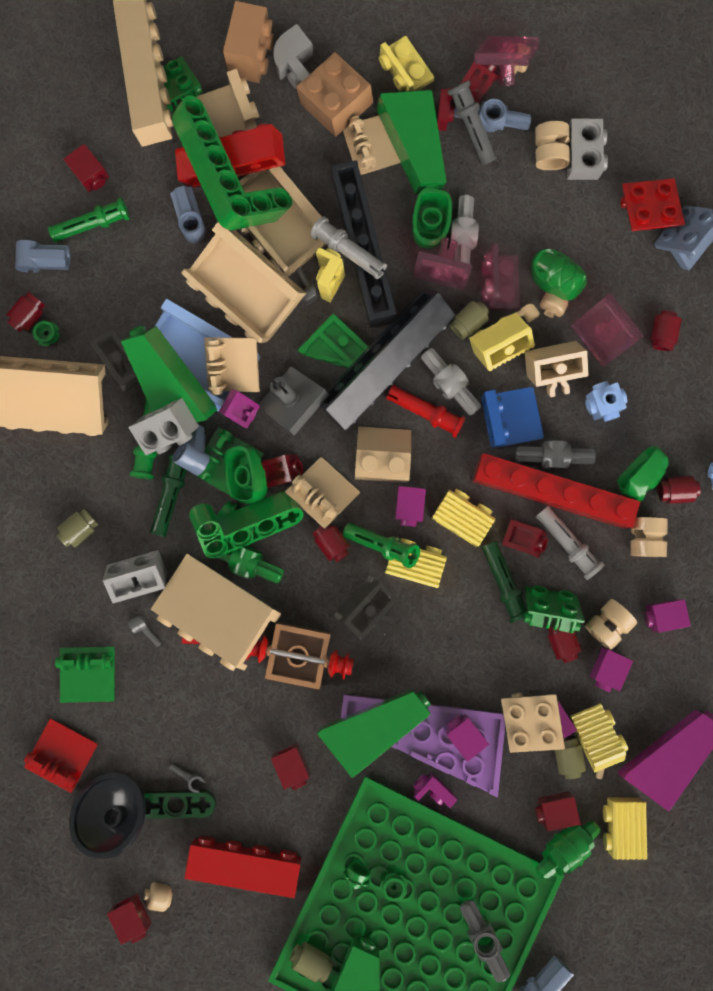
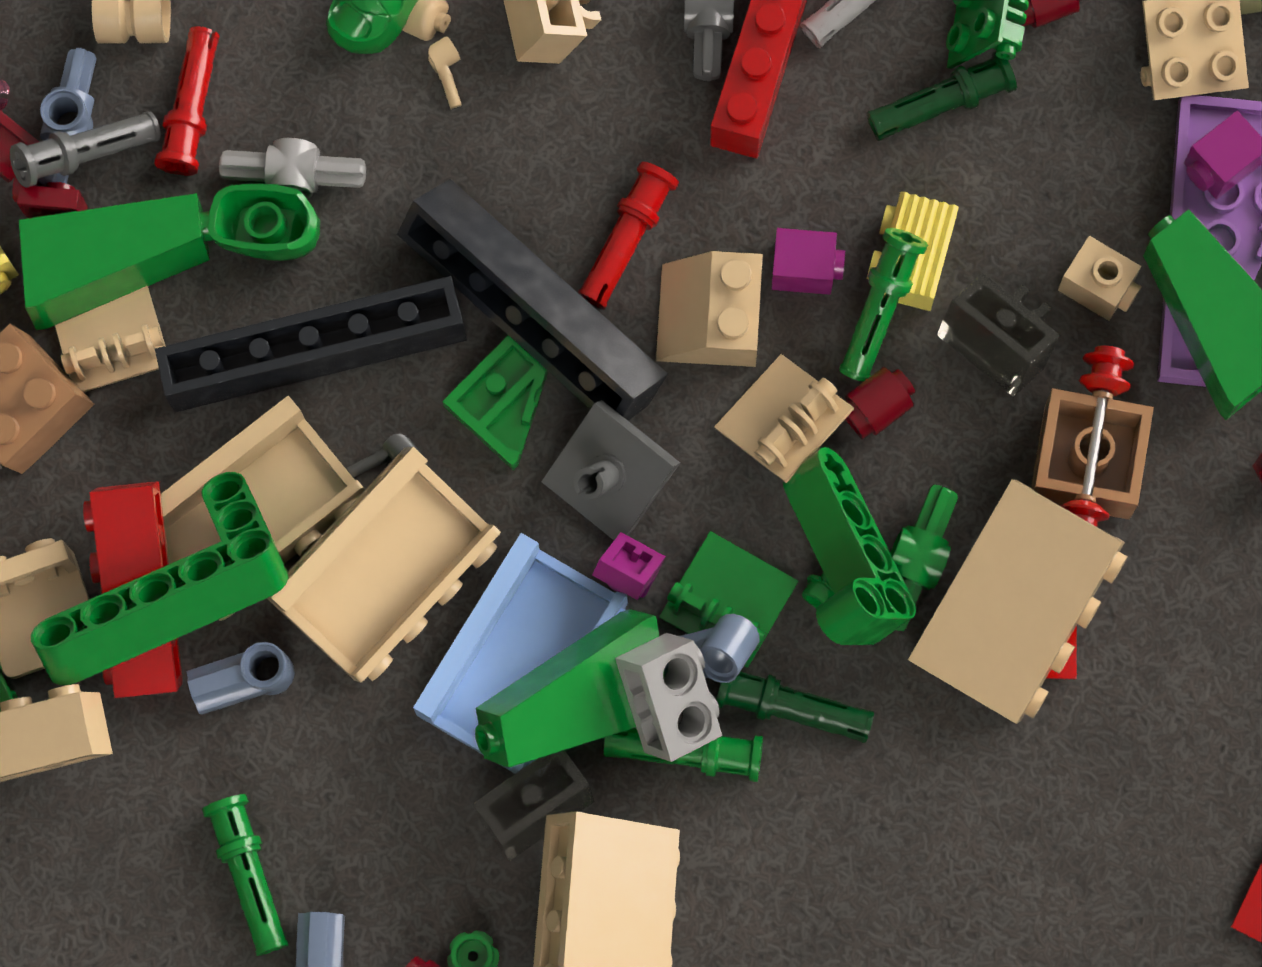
camera: 85 degrees left, 10 degrees down
green hinge [55,647,115,703] -> none
olive brick [57,508,99,547] -> none
dark red brick [63,144,109,193] -> none
light grey brick [103,550,168,603] -> none
dark grey hand [128,615,162,647] -> none
tan hinge [204,337,260,395] -> none
green piece [224,446,267,504] -> none
dark red bracket [261,455,303,489] -> none
light grey pin [311,216,387,279] -> none
light yellow bracket [316,248,345,303] -> none
clear pink tile [413,238,472,291] -> none
light grey axle [421,348,481,415] -> none
light yellow brick [431,489,495,547] -> none
olive brick [449,301,489,340] -> none
light yellow brick [469,312,535,371] -> none
clear pink bracket [481,243,520,310] -> none
blue bracket [481,387,544,449] -> none
dark red bracket [502,520,548,558] -> none
none -> red pin [154,26,220,176]
none -> tan brick [1058,236,1142,321]

